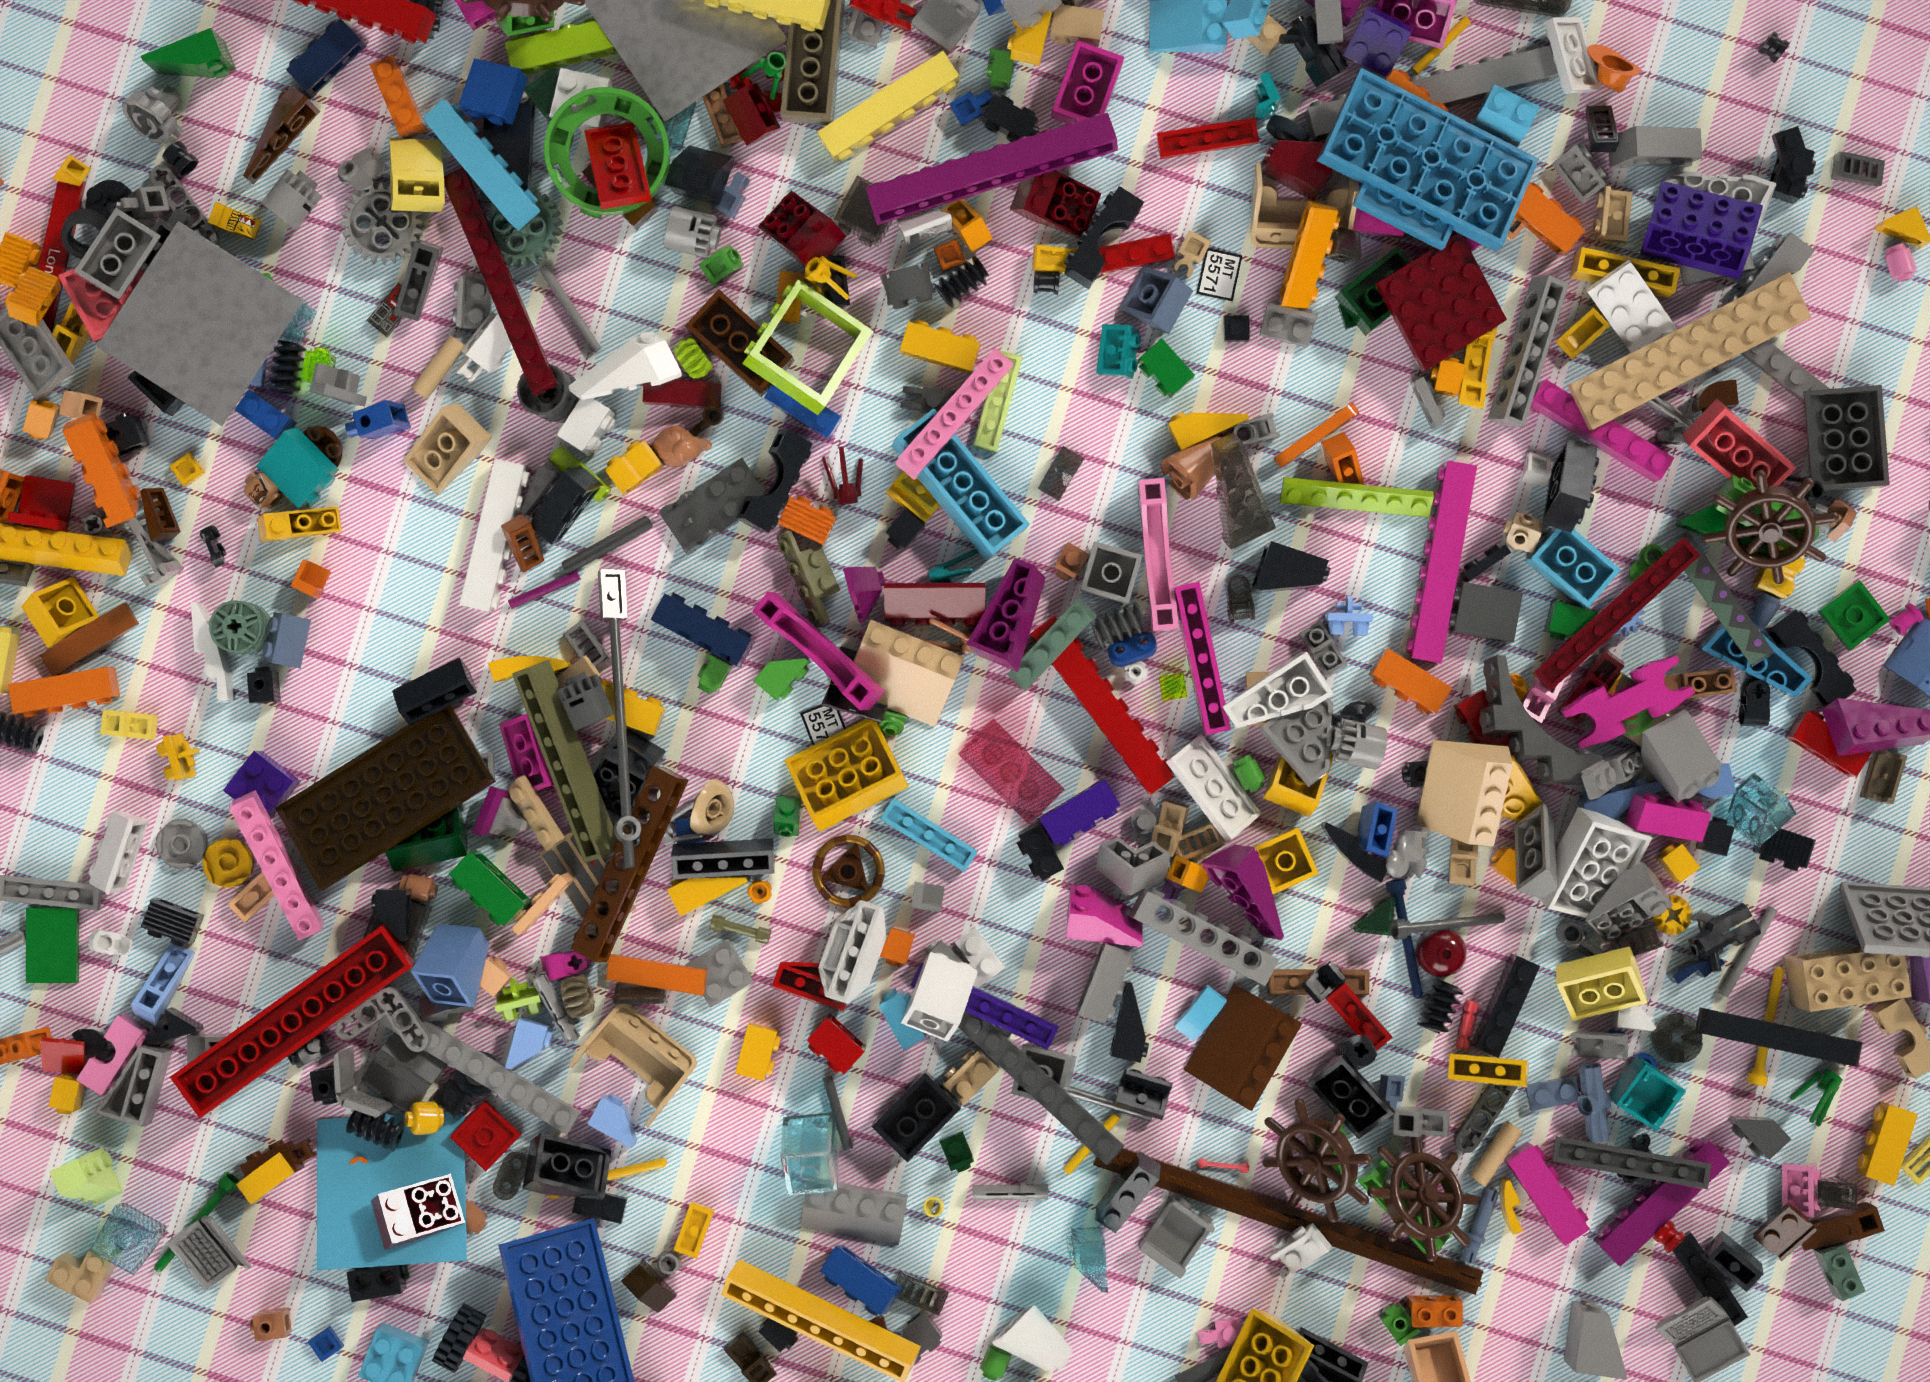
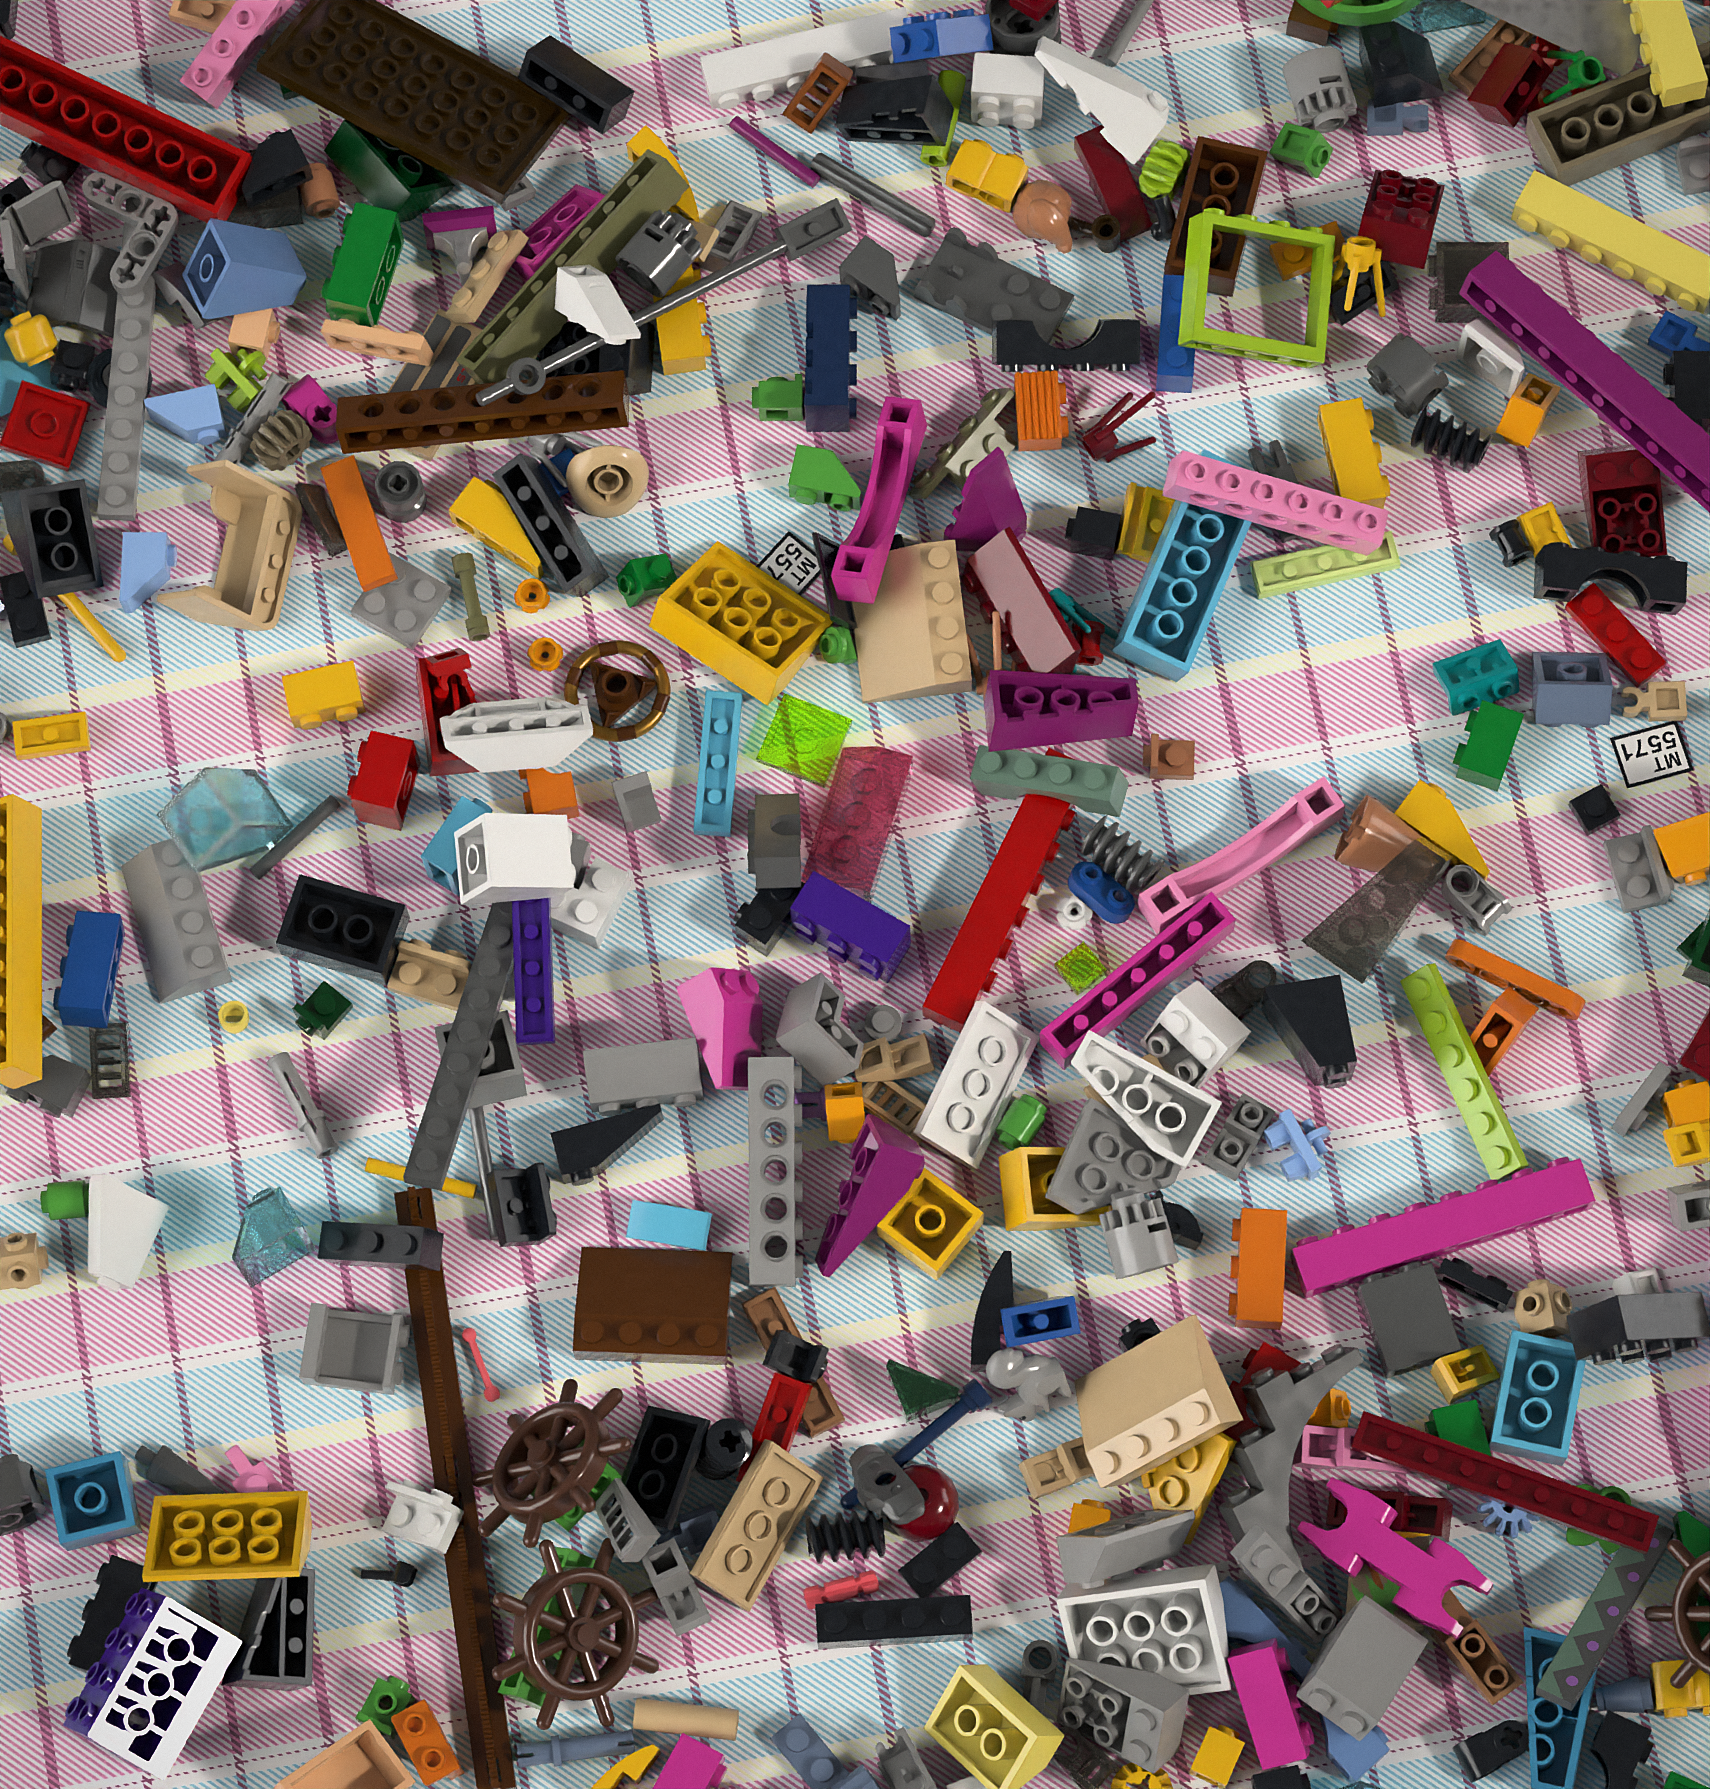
camera: 65 degrees right, 15 degrees down
orange tile [933,239,965,272] -> none
clear smoke slope [1038,446,1085,501] -> none
light grey brick [1079,541,1143,605] -> none
dark grey piece [1390,913,1506,940] -> none
yellow brick [1448,1054,1529,1088] -> none
dark grey beam [1454,1084,1517,1153] -> none
none -> black hand [361,1561,418,1587]
none -> dark grey wheel [375,461,427,523]
none -> red tile [425,648,472,691]
none -> light orange plate [527,637,563,672]
none -> white slope [555,265,641,345]
none -> light grey slope [595,1478,660,1562]
none -> tan tile [689,1439,824,1612]
none -> dark grey arch [747,793,801,889]
none -> clear neon green tile [756,693,852,788]
none -> dark grey slope [839,235,901,321]
none -> dark grey piece [849,1444,925,1525]
none -> blue brick [889,9,994,63]
none -> black plate [898,1522,982,1598]
none -> red bush [1072,620,1105,666]
none -> white slope [1139,980,1251,1089]
none -> black arm [1151,193,1176,241]
none -> yellow slope [1430,1344,1501,1405]

